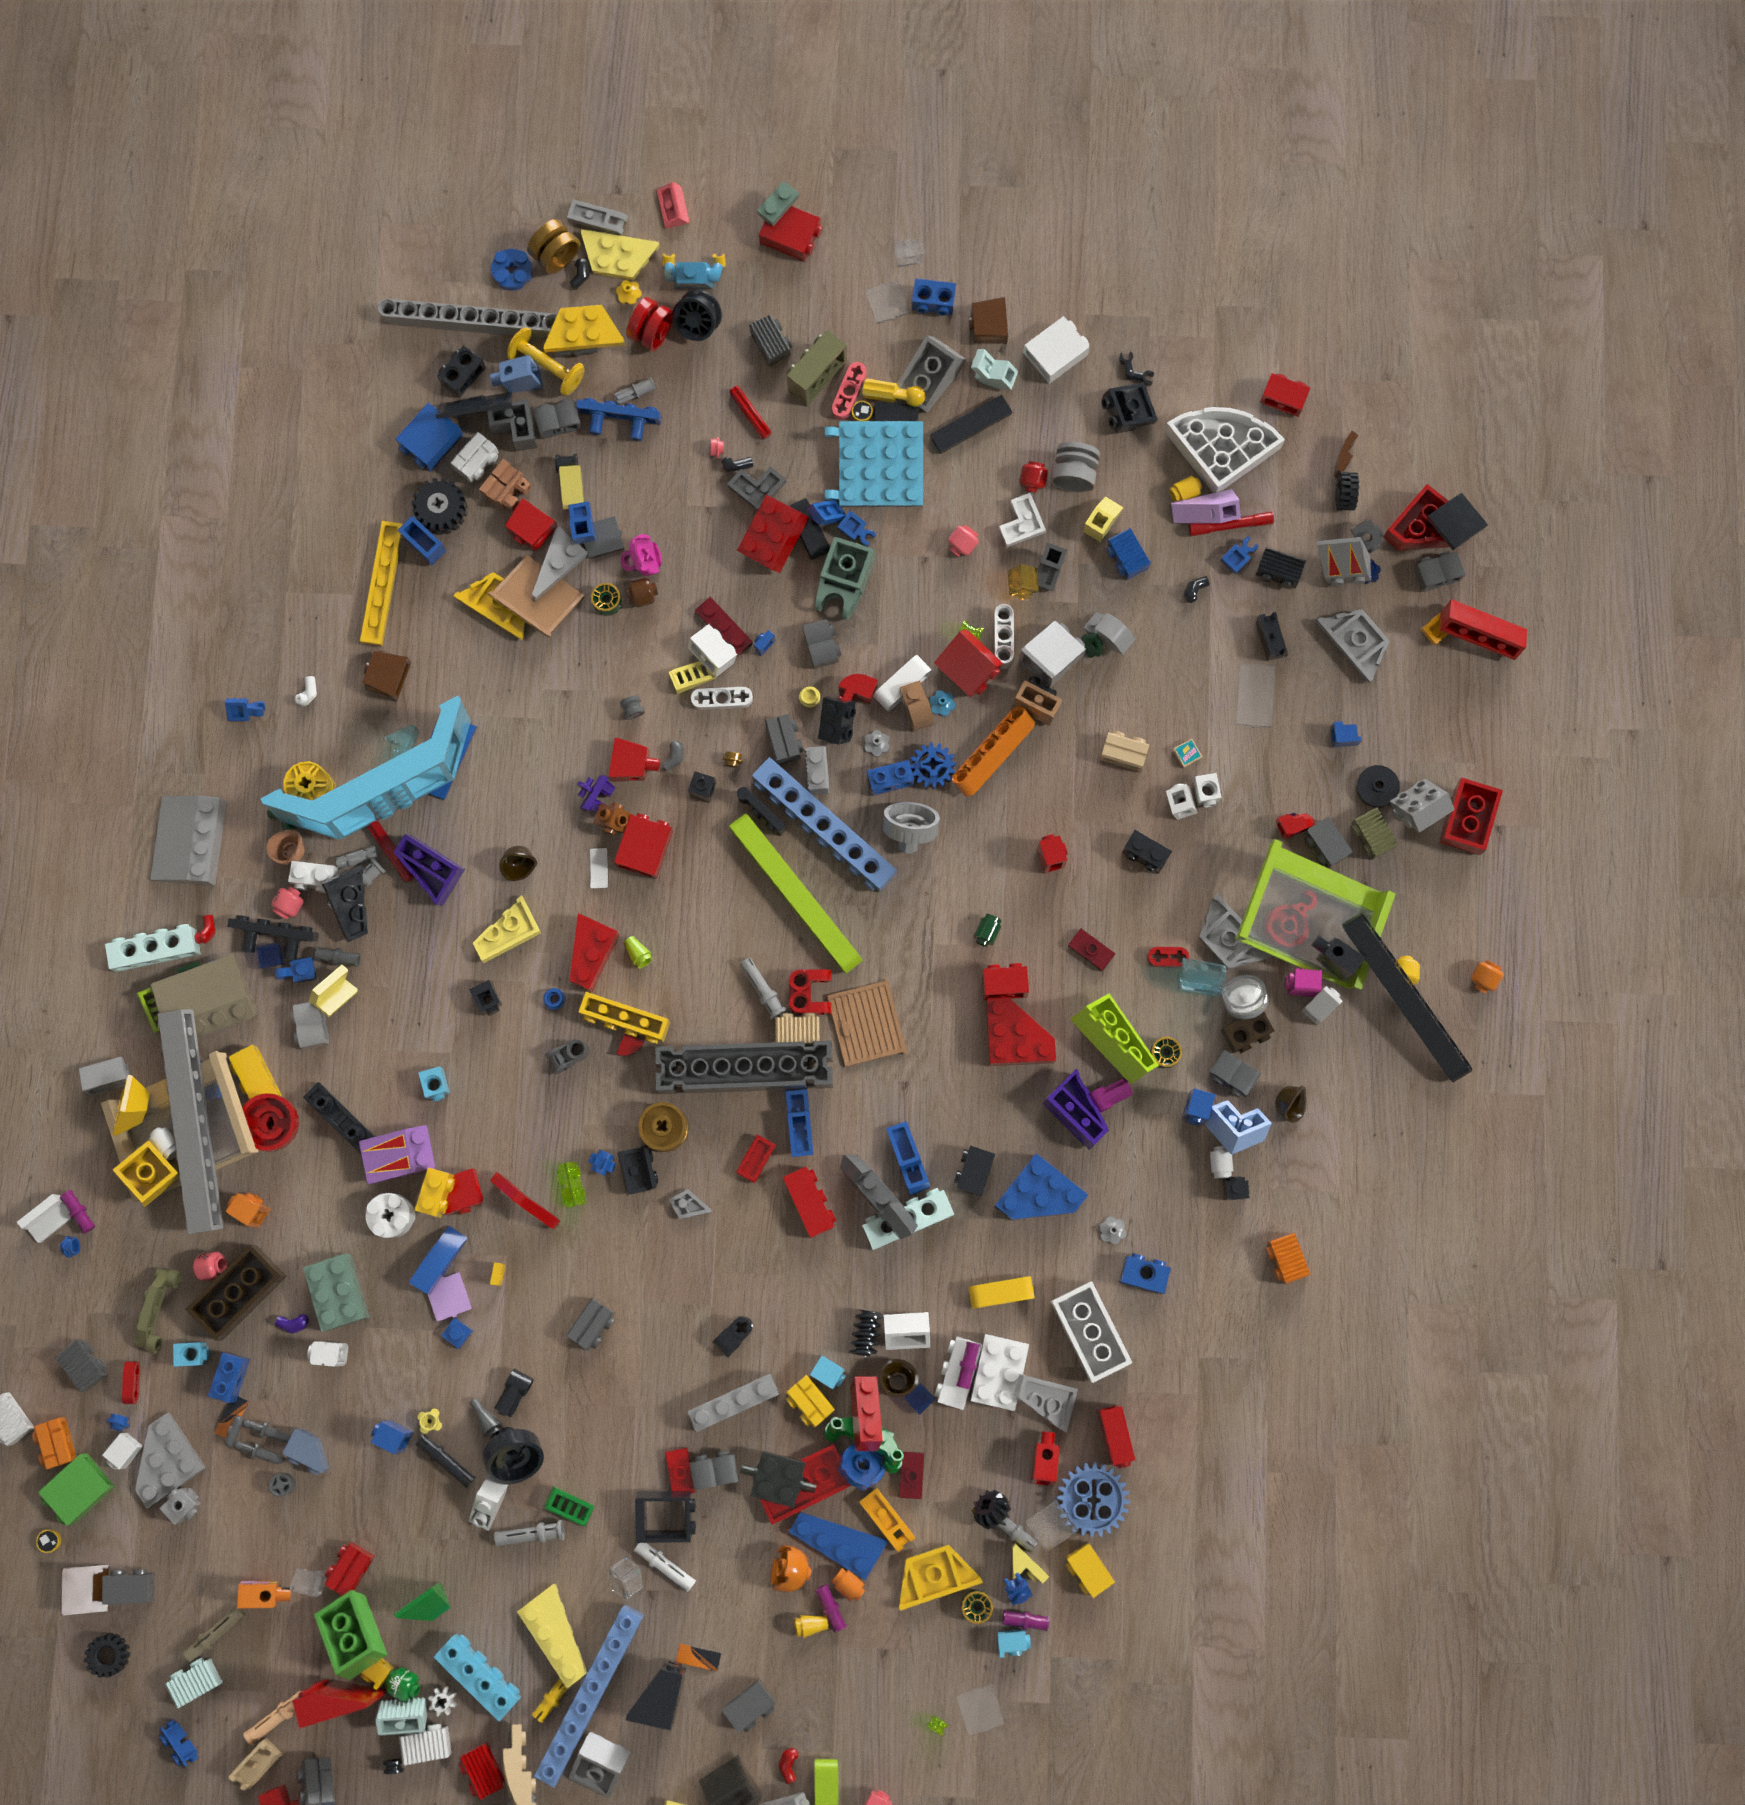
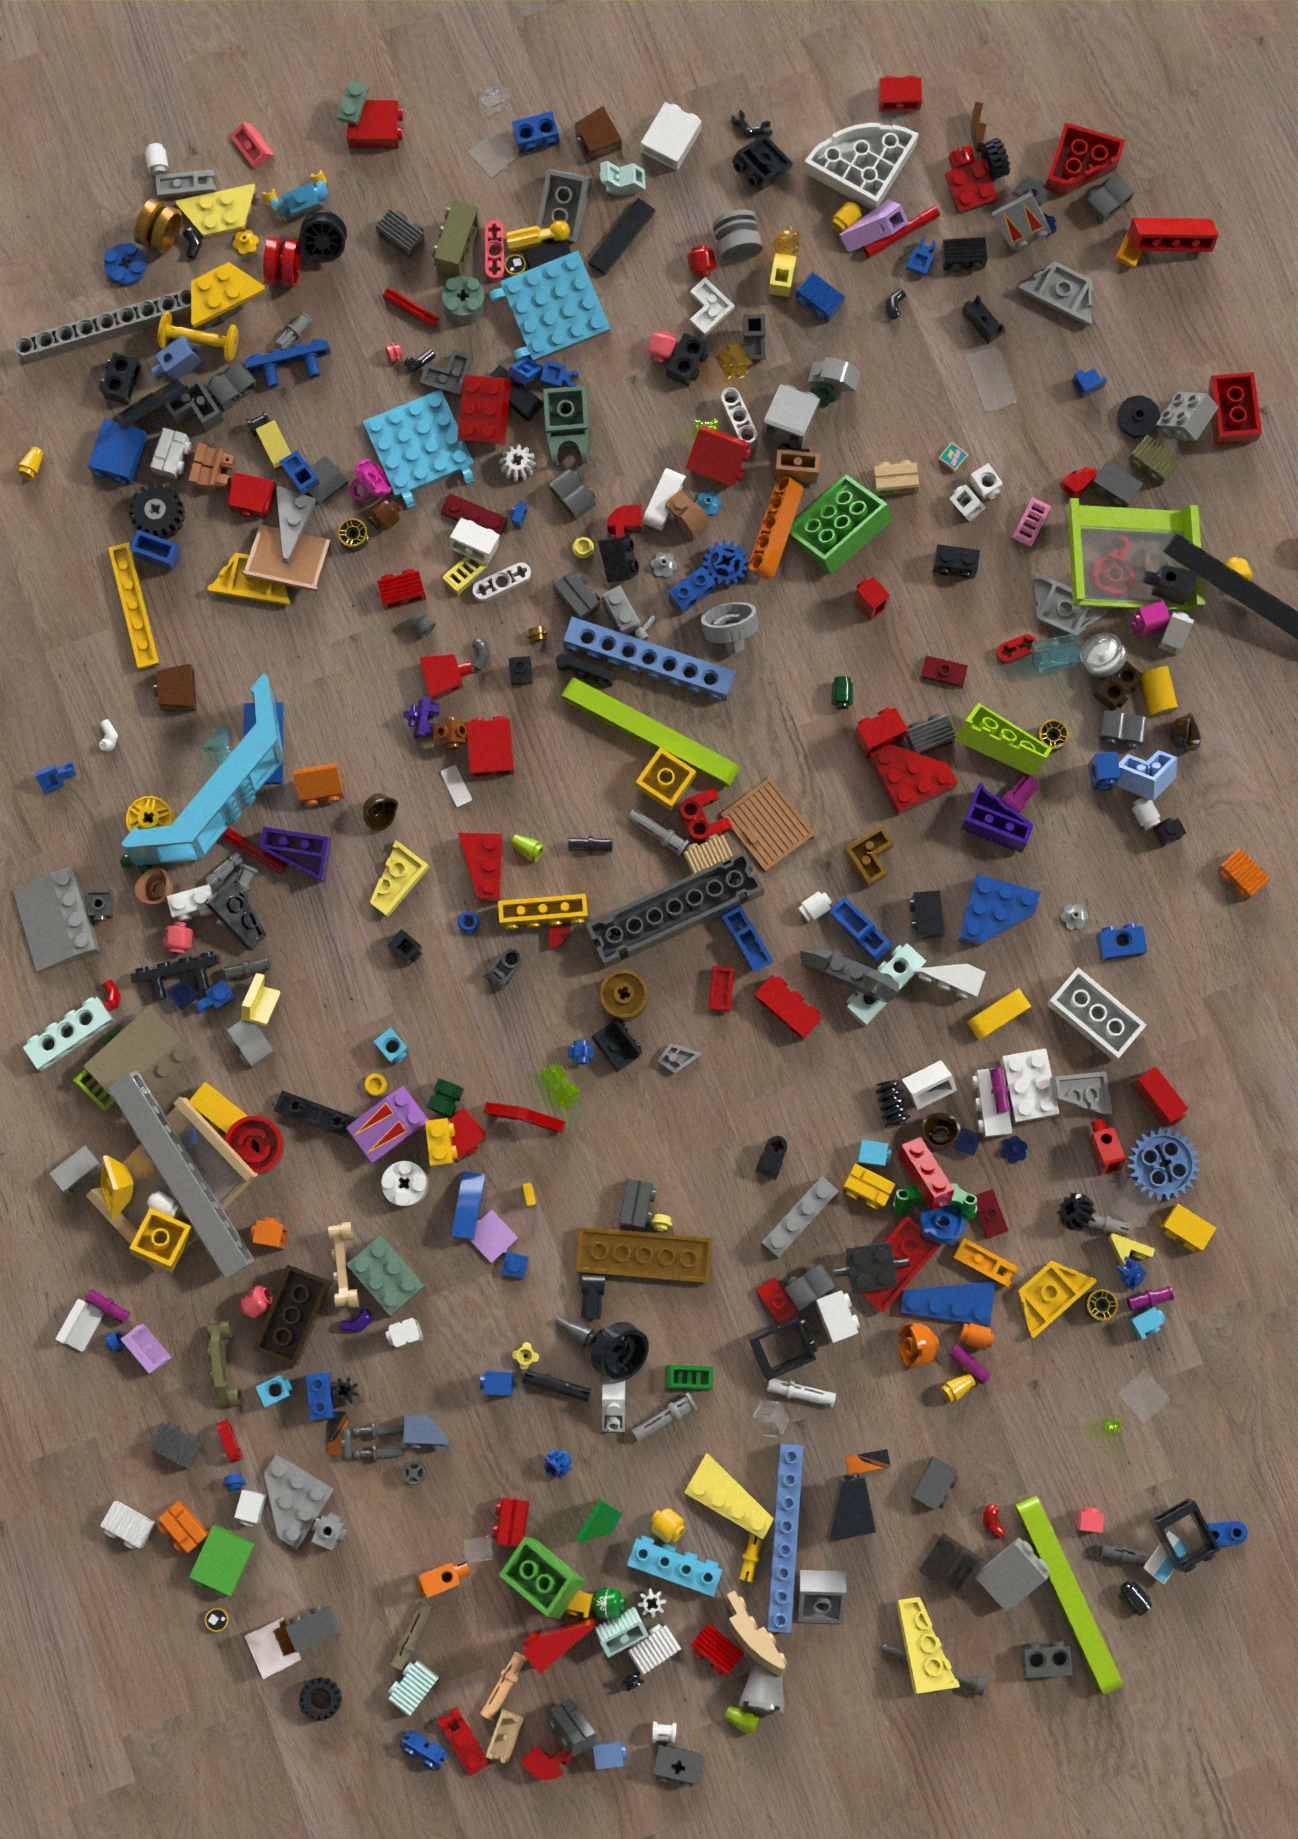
camera: 25 degrees left, 0 degrees up
black slope [1427,493,1488,550] -> none
none -> yellow cone [17,447,44,480]
none -> dark grey brick [87,888,113,922]
none -> lavender hinge [121,1323,172,1374]
none -> white brick [145,143,169,176]
none -> orange slope [292,763,344,807]
none -> tan plate [328,1222,359,1308]
none -> black gear [331,1377,360,1405]
none -> medium azure plate [363,390,474,509]
none -> yellow tile [364,1074,387,1096]
none -> red brick [377,569,426,610]
none -> dark green wheel [426,1078,464,1118]
none -> red plate [437,1707,490,1776]
none -> sand green brick [442,276,486,325]
none -> white gear [499,444,536,482]
none -> blue gear [544,1449,572,1479]
none -> black pin [568,836,613,853]
none -> pearl gold plate [575,1227,713,1283]
none -> light grey hand [634,615,656,641]
none -> yellow brick [635,747,696,812]
none -> light yellow plate [650,1214,673,1232]
none -> yellow head [651,1508,685,1543]
none -> black brick [666,333,709,387]
none -> clear yellow animal [773,226,801,256]
none -> bright green slope [789,474,893,575]
none -> white brick [798,891,832,922]
none -> white brick [814,1290,860,1344]
none -> pearl gold brick [843,825,894,889]
none -> dark grey brick [906,714,956,755]
none -> white slope [912,964,986,999]
none -> red plate [944,146,999,214]
none -> clear blue plant [1000,1136,1028,1164]
none -> bright pink slope [1012,497,1051,548]
none -> yellow brick [1140,665,1178,717]

